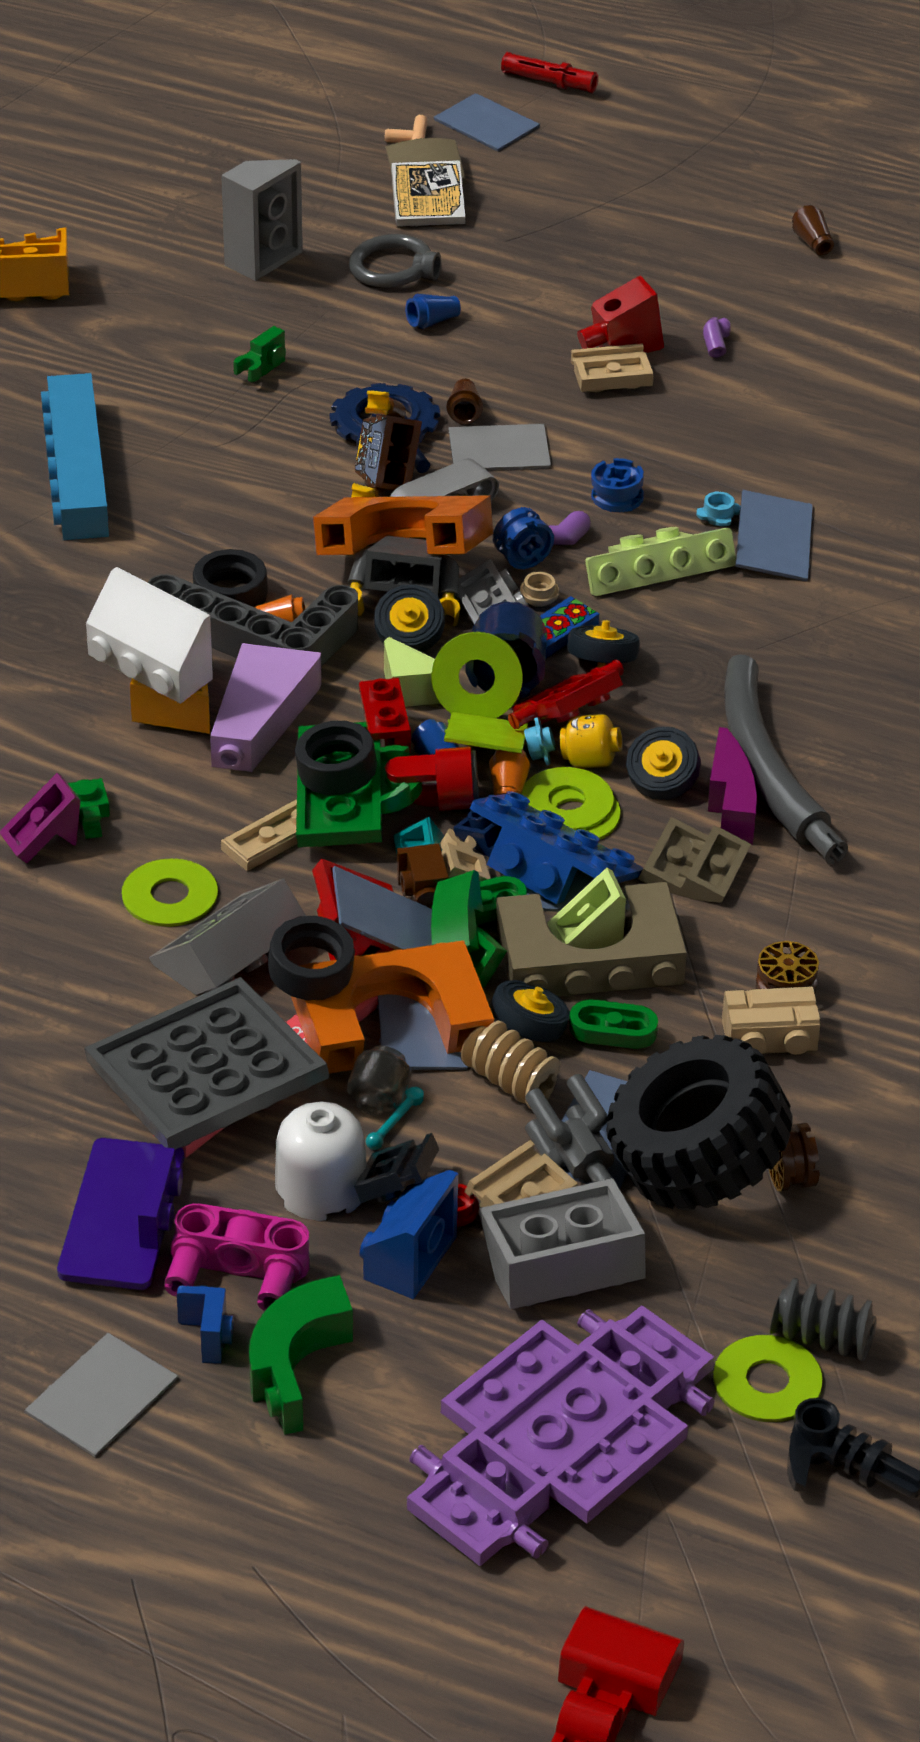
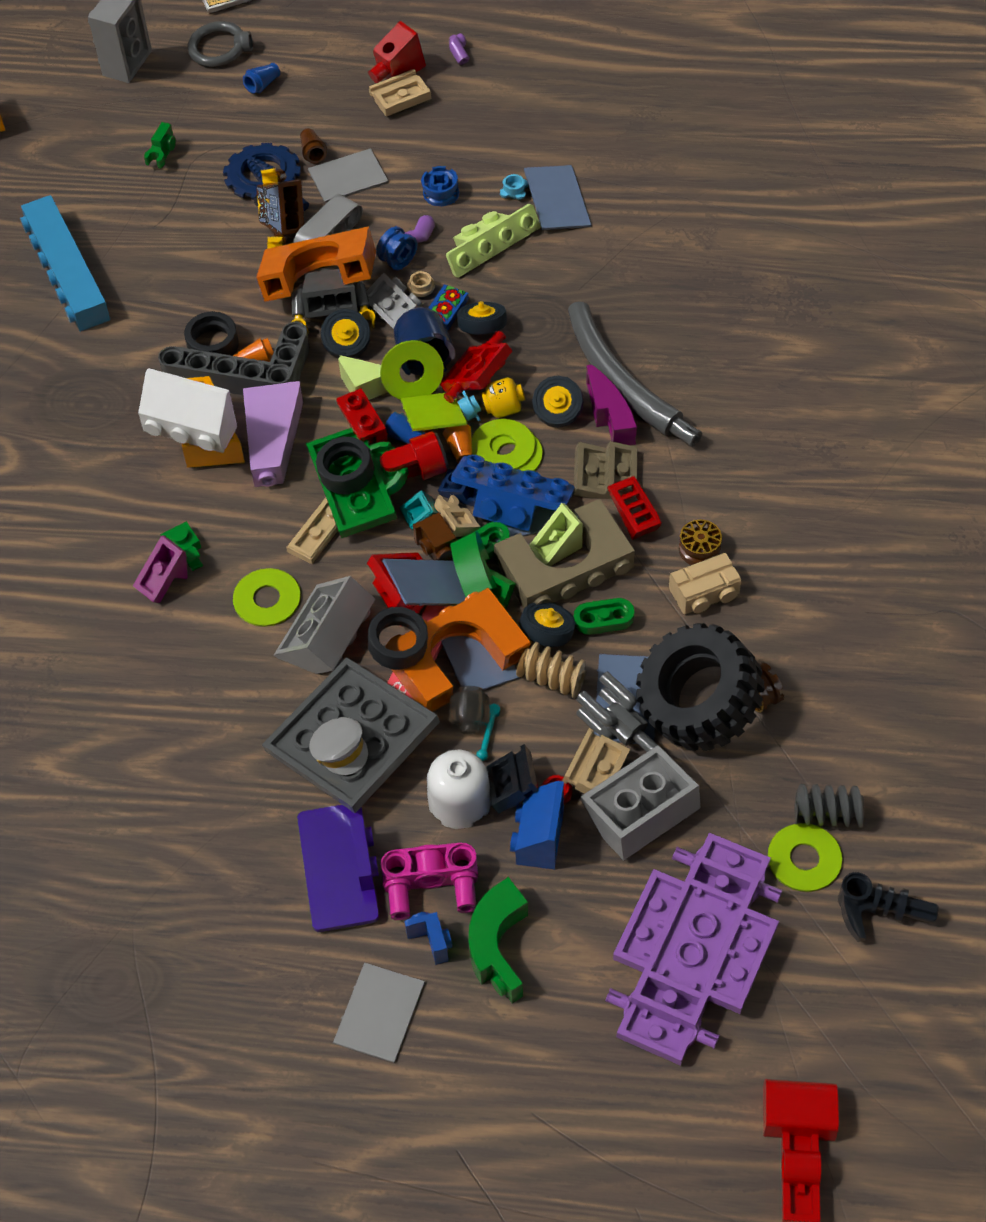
camera: 15 degrees left, 15 degrees up
none -> light grey piece [309,717,368,775]
none -> red slope [607,476,662,540]

